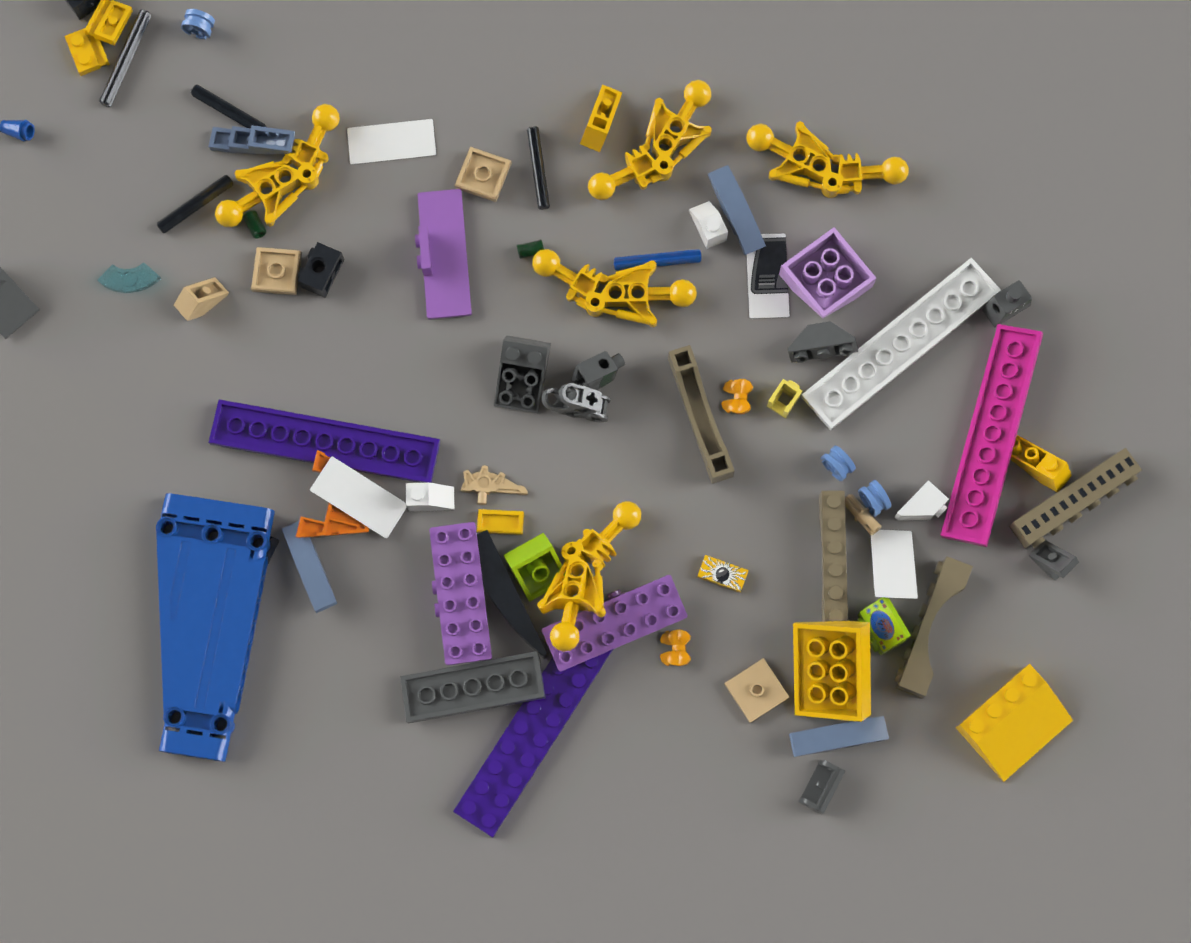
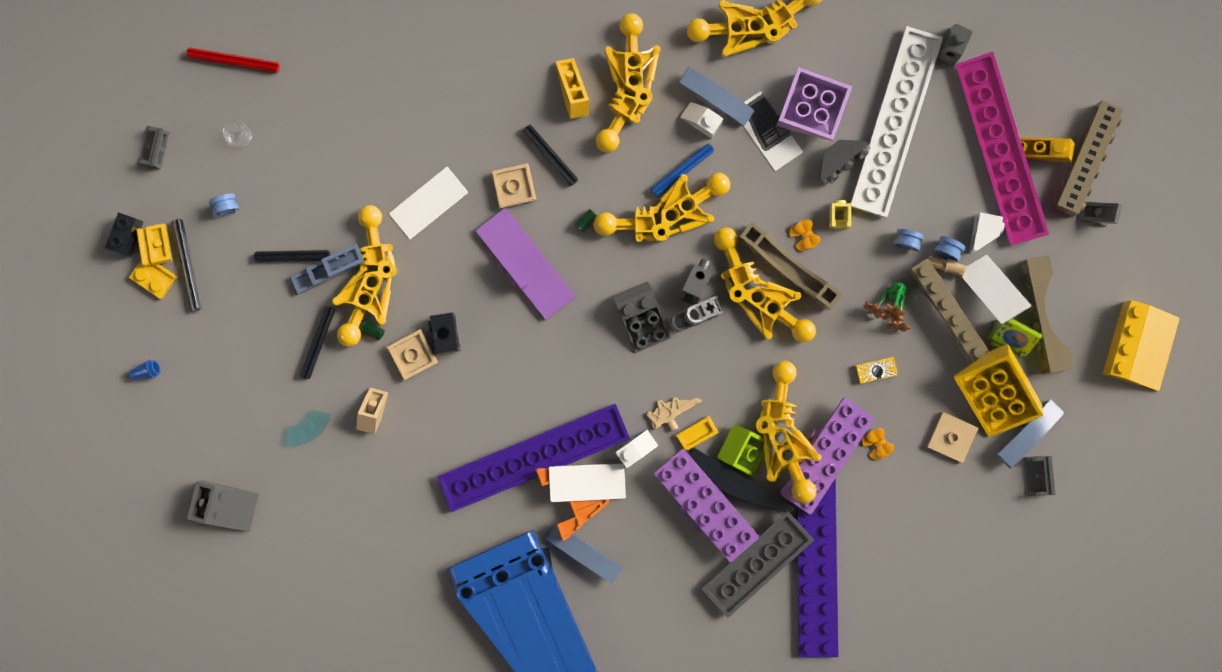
camera: 30 degrees left, 10 degrees up
none -> yellow piece [714,227,816,343]
none -> dark orange plant [863,282,911,332]

